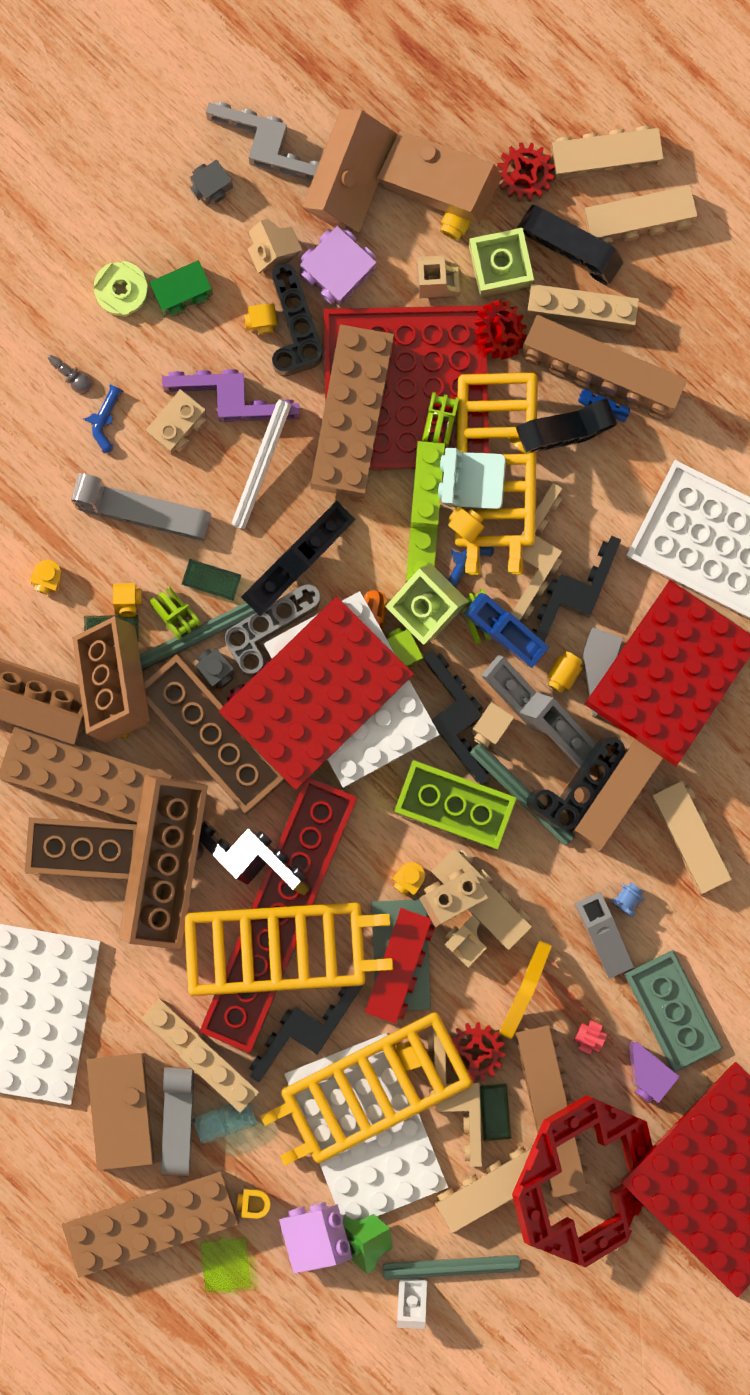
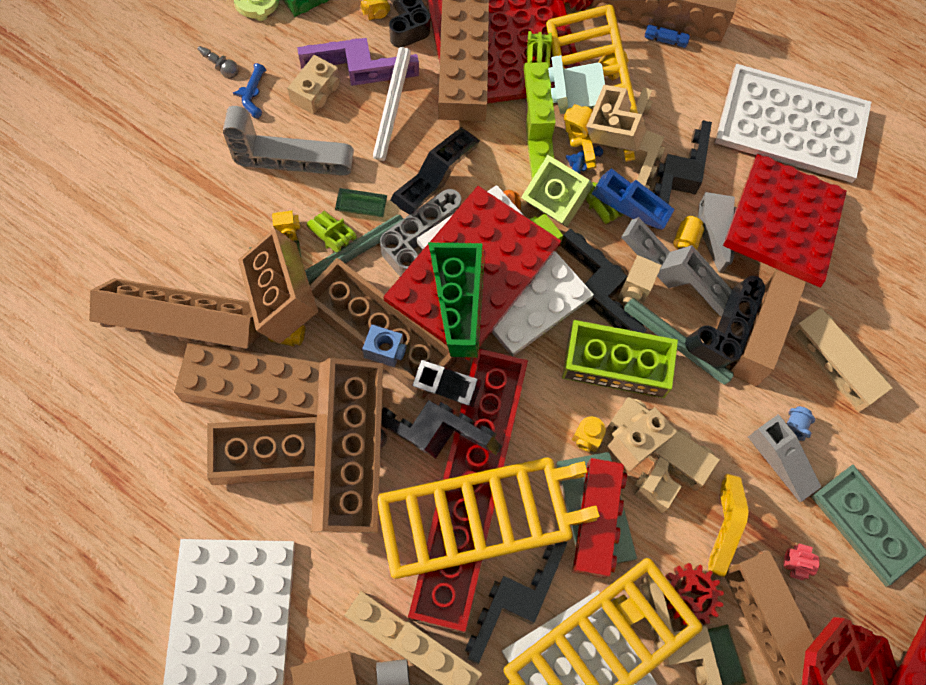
camera: 15 degrees left, 15 degrees down
yellow plate [30,560,63,595] -> none
dark grey brick [195,648,235,690] -> none
black beam [516,399,617,454] -> none
medium lavender slope [629,1041,679,1103] -> none
none -> medium blue brick [362,324,406,368]
none -> black brick [412,360,482,407]
none -> green wedge [428,242,485,358]
none -> tan brick [586,85,646,152]

